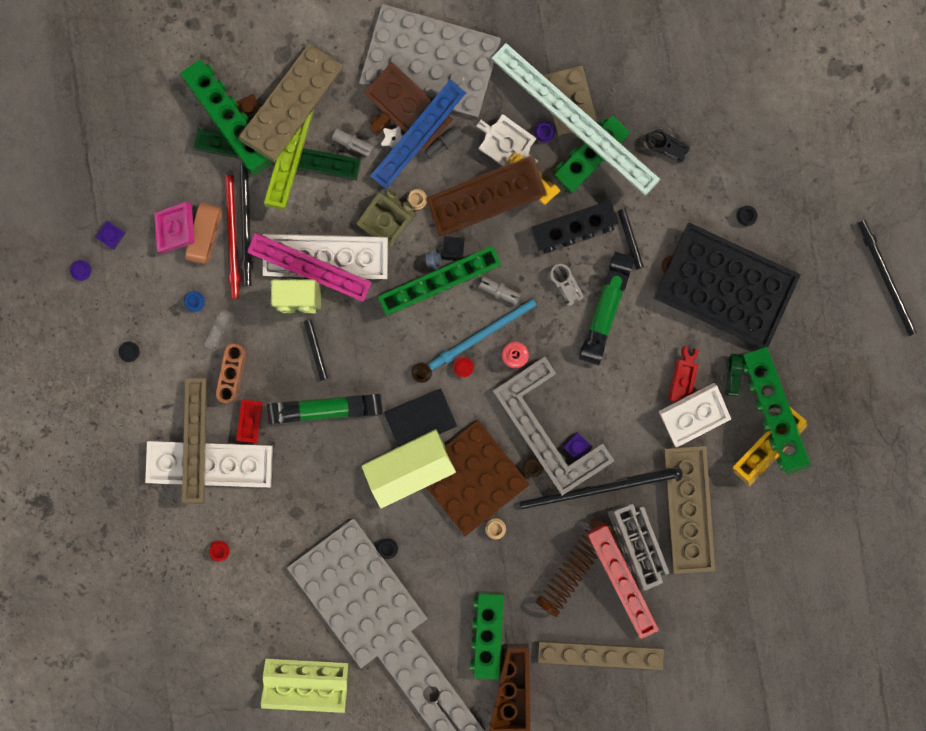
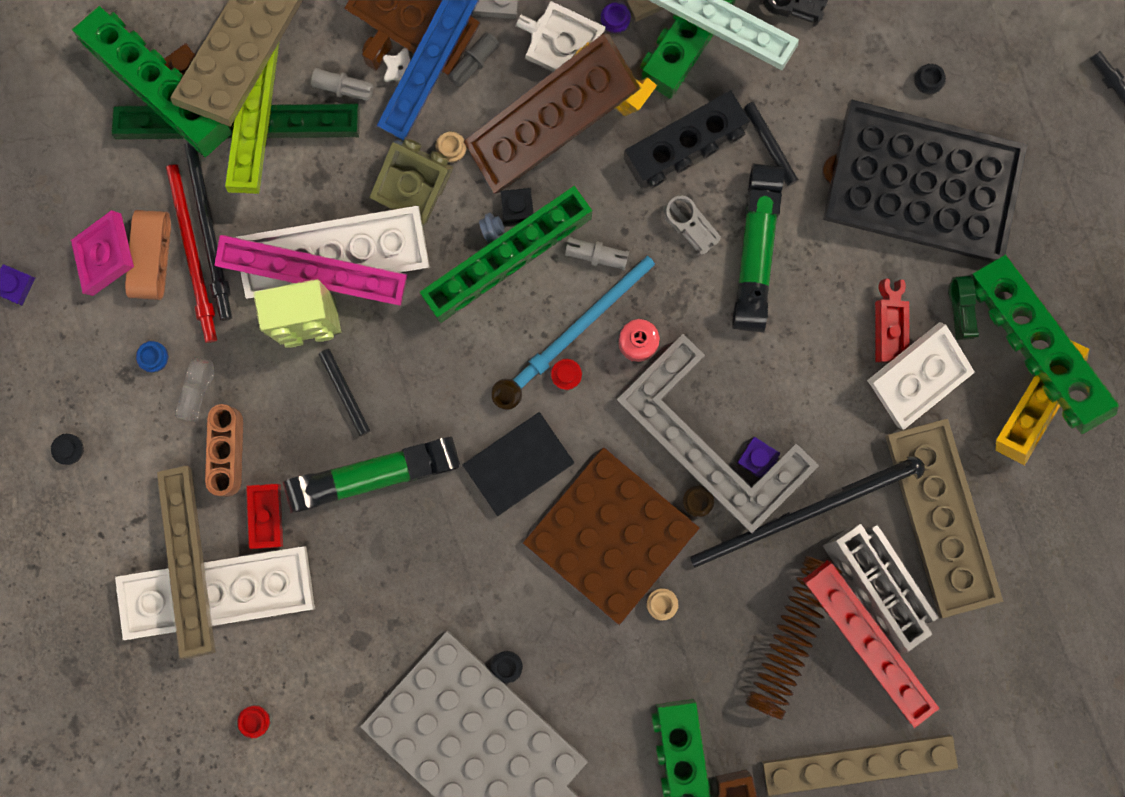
camera: 20 degrees left, 5 degrees down
yellowish green slope [362,429,456,508] -> none

